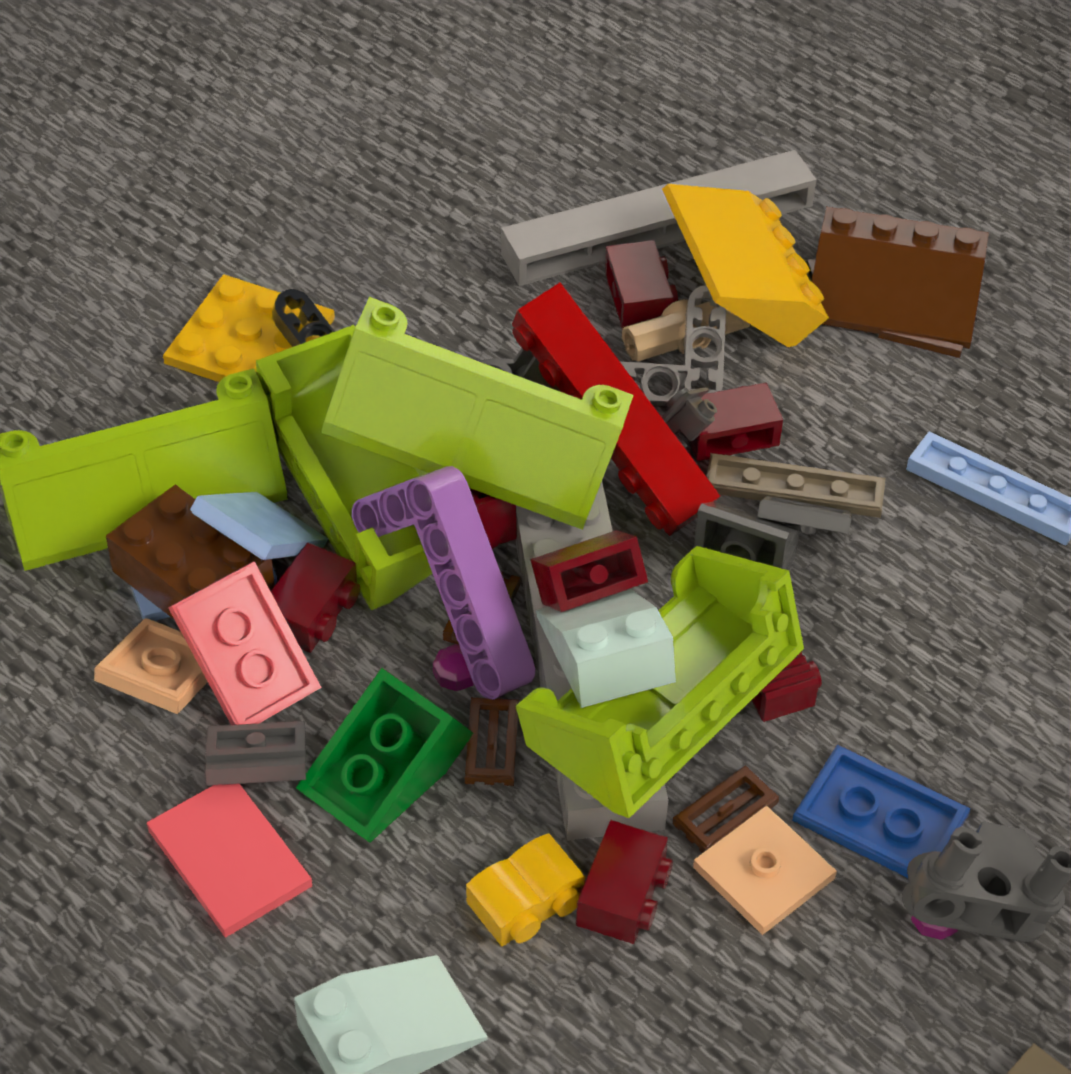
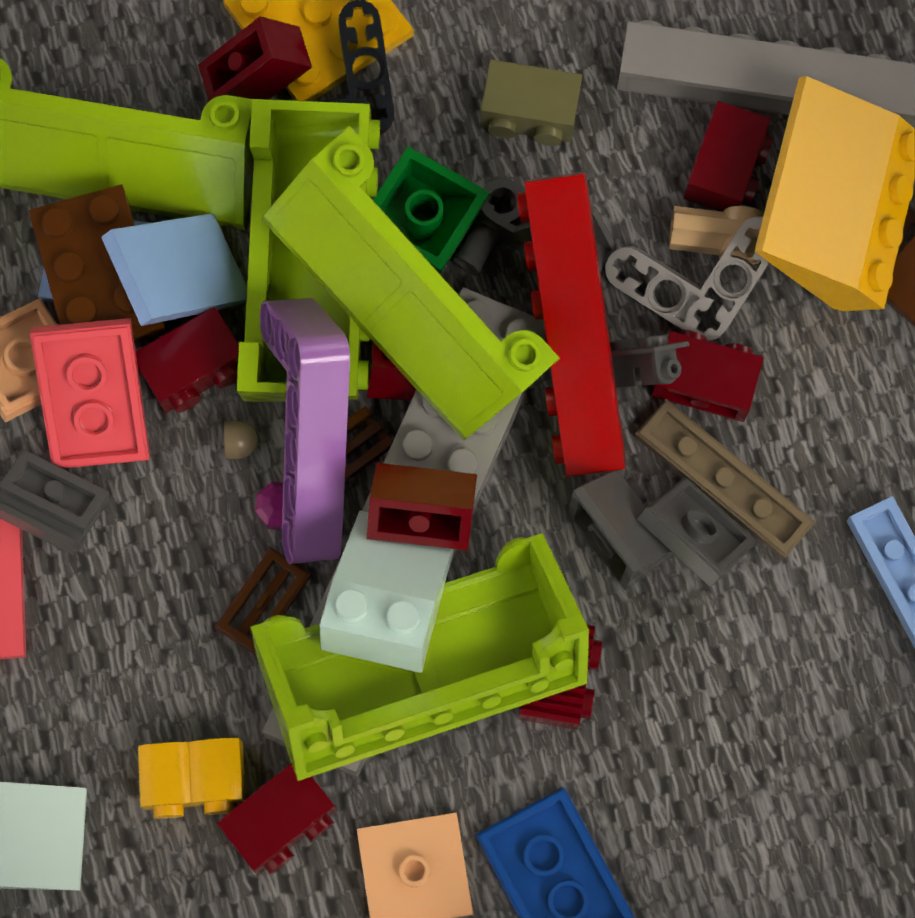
camera: 30 degrees right, 25 degrees up
green slope [296,668,474,843] -> none
reddish brown tile [672,765,779,853] -> none
none -> dark red brick [198,16,312,101]
none -> dark tan hinge [224,420,258,460]
none -> olive brick [480,59,583,146]

